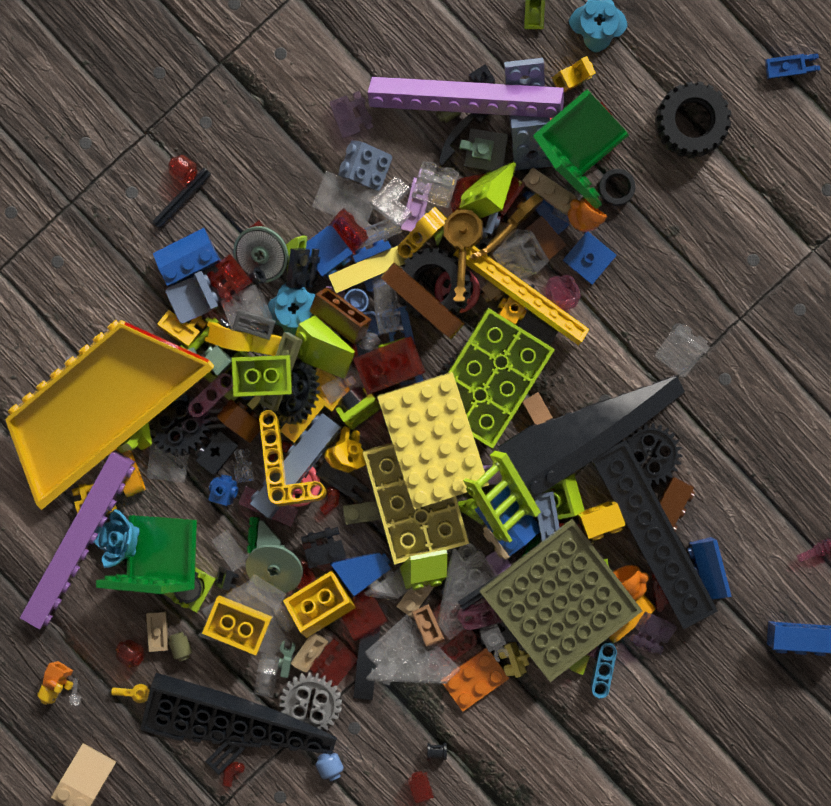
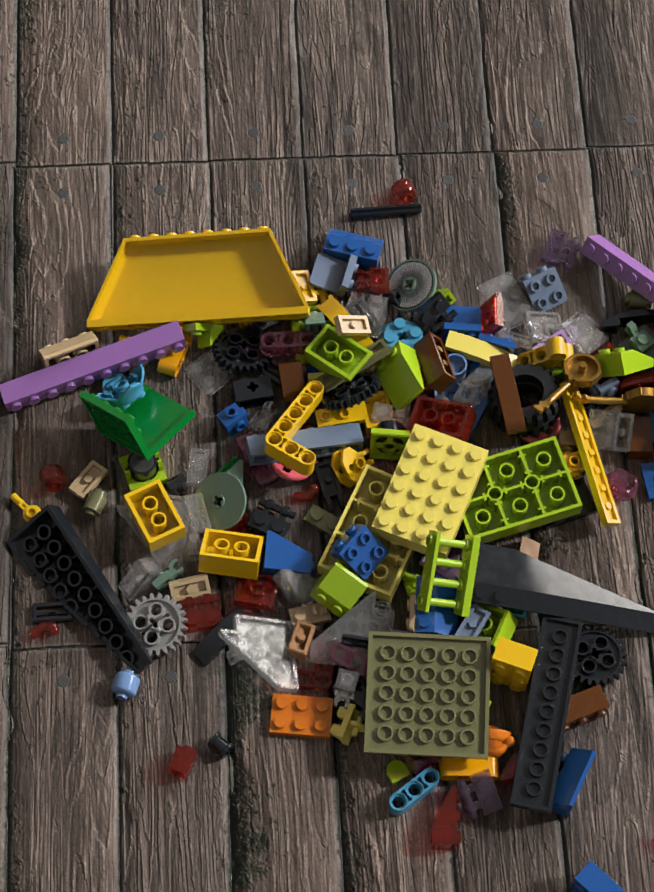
camera: 40 degrees right, 25 degrees down
none -> tan slope [39,331,99,368]
none -> blue bracket [329,524,389,579]
none -> tan plate [333,315,371,336]
none -> clear red slope [431,784,461,850]

